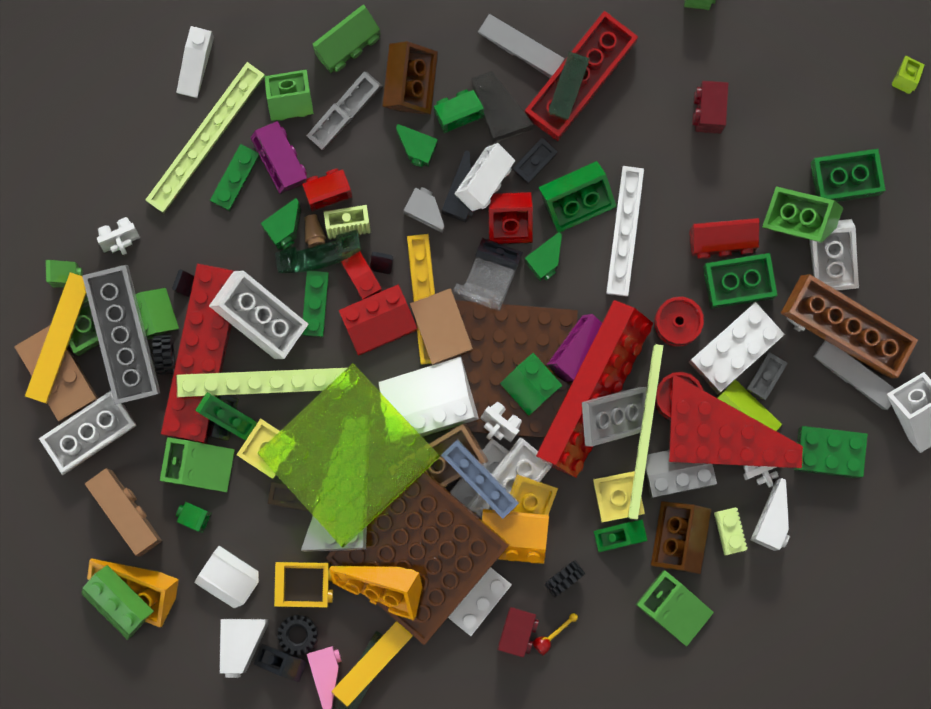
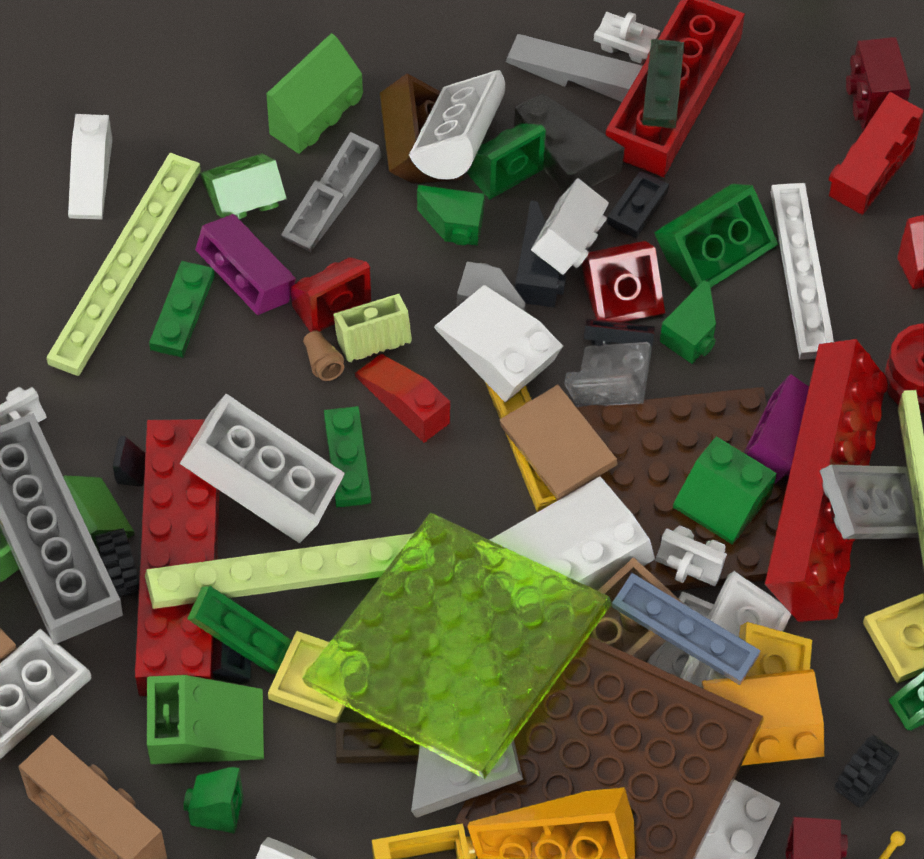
camera: 10 degrees left, 25 degrees down
green slope [261,198,301,250] -> none
clear green slope [275,230,361,273] -> none
red slope [339,284,418,356] -> none
black slope [370,251,394,274] -> none
none -> white brick [409,70,505,180]
none -> white slope [434,285,563,403]
none -> white hips [594,12,660,64]
none -> red wedge [829,92,924,215]

